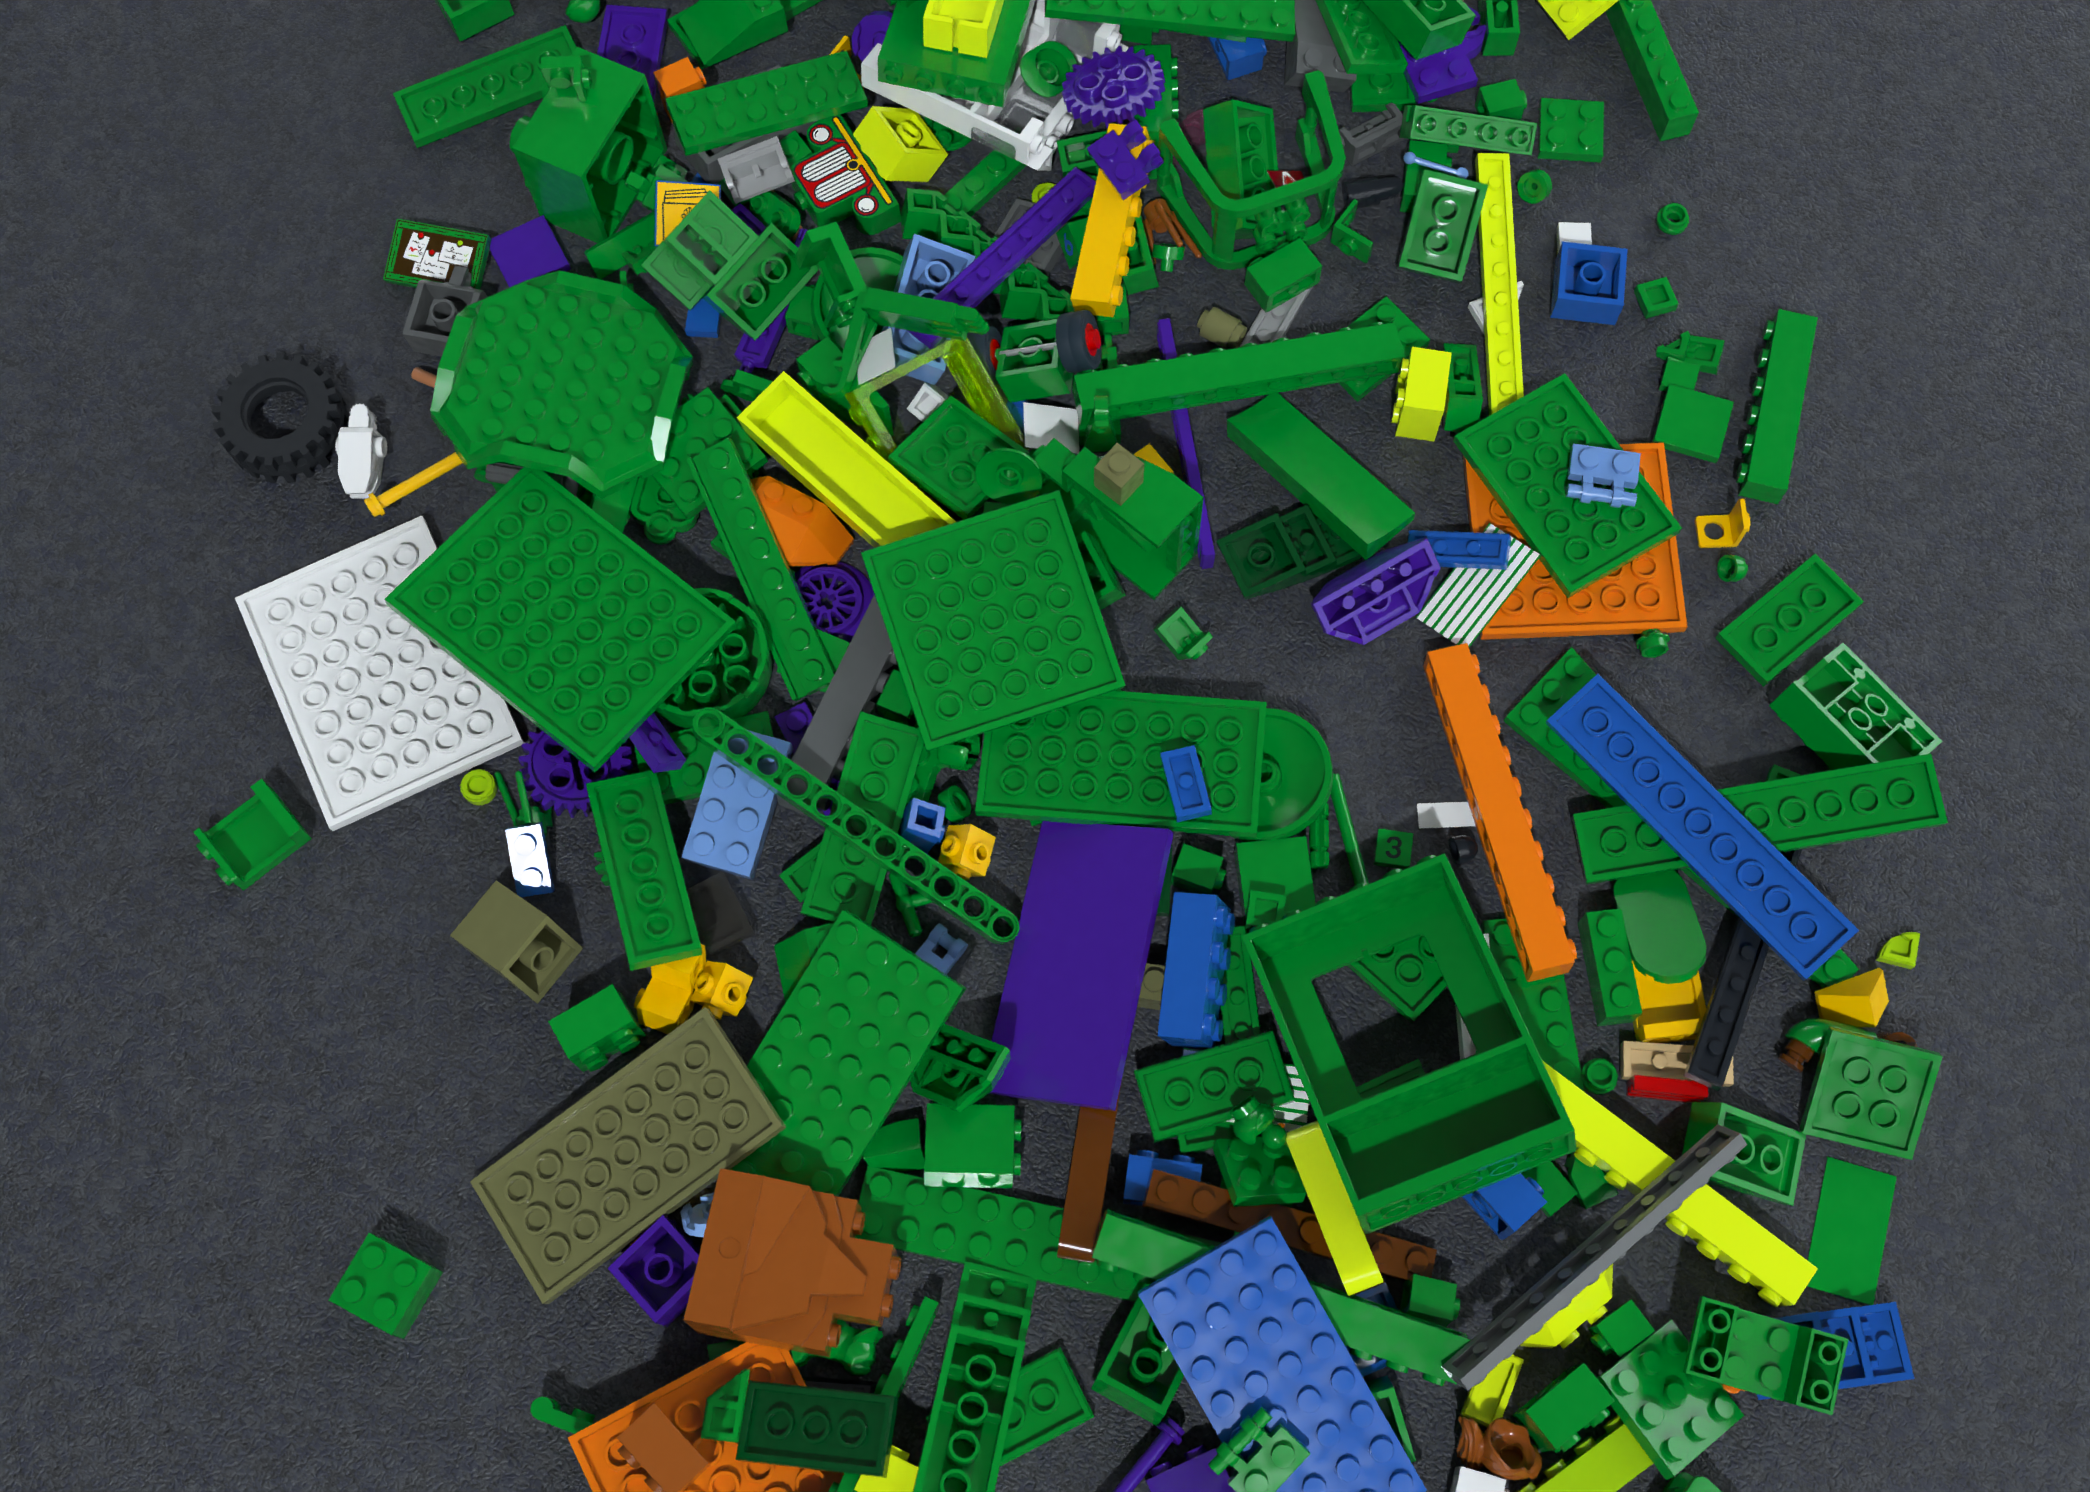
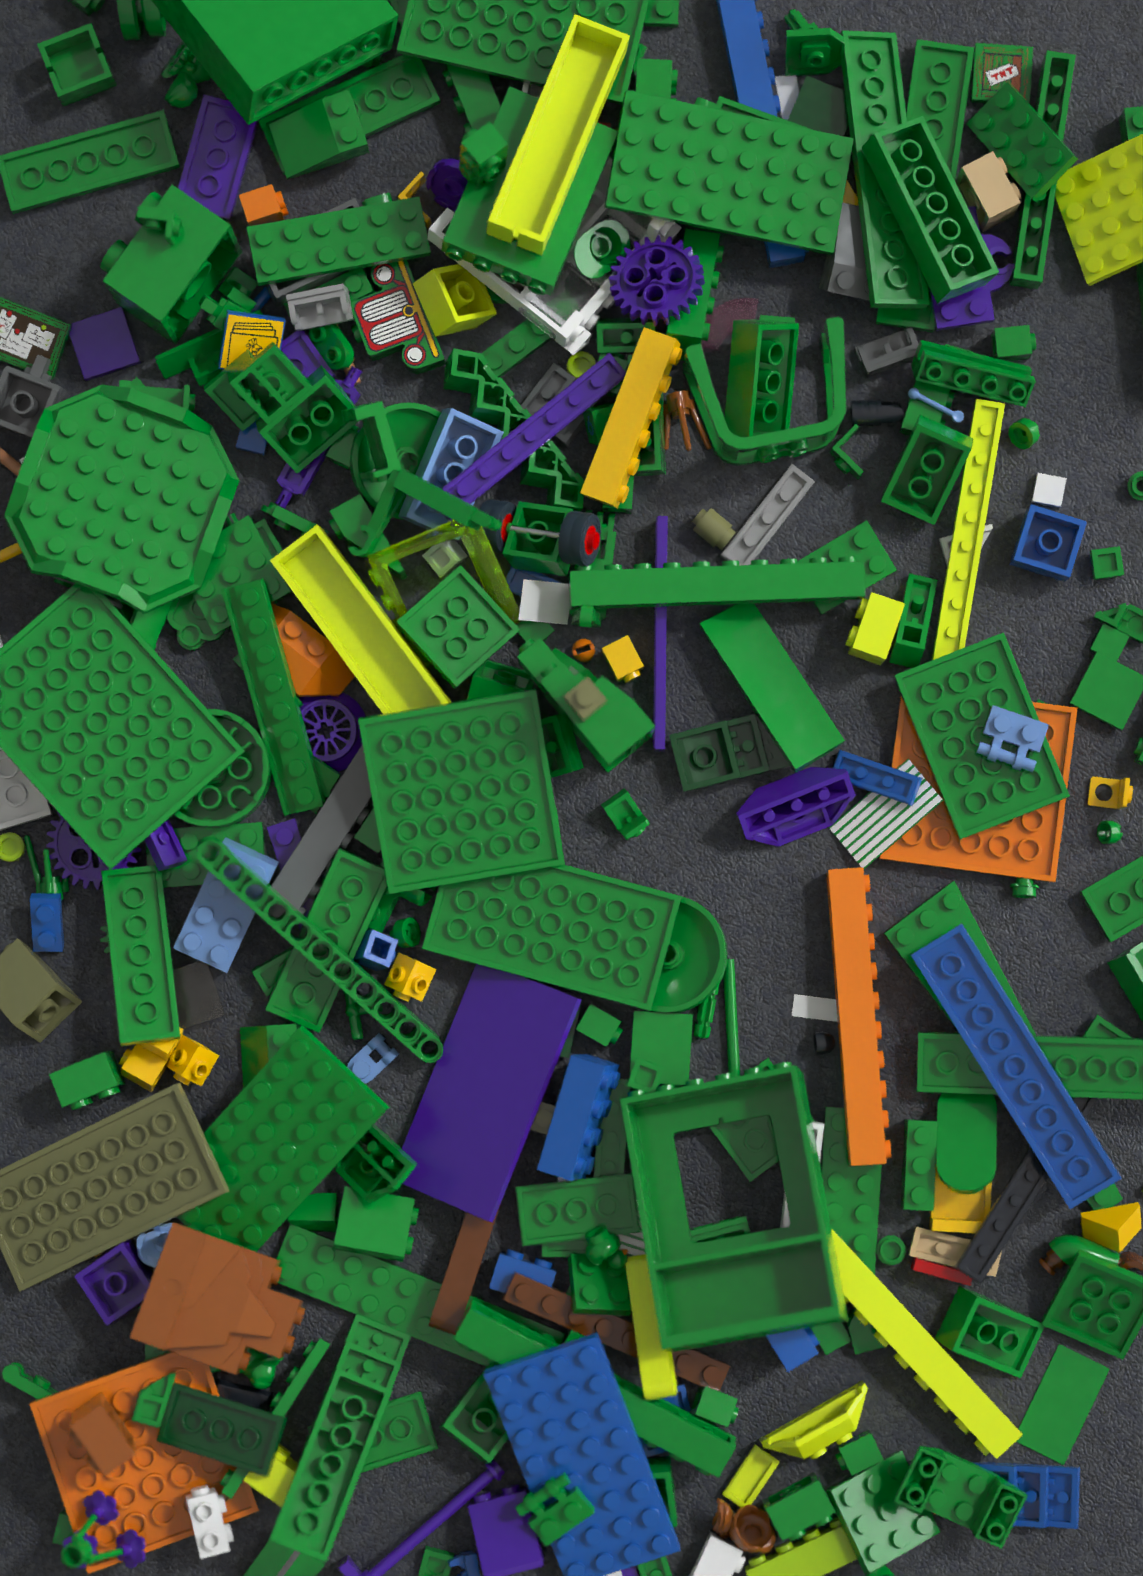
camera: 10 degrees right, 15 degrees up
white sticker [857,328,895,385] -> none
green dish [975,448,1043,504] -> none
dark purple plate [1087,120,1164,200] -> none
green tile [1152,243,1185,272] -> none
blue plate [1160,745,1212,822] -> none
green brick [1244,237,1322,313] -> none
dark red sticker [1267,171,1304,188] -> none
green tile [1373,829,1413,869] -> none
dark grey plate [1442,1124,1747,1391] -> none
green plate [1538,98,1604,163] -> none

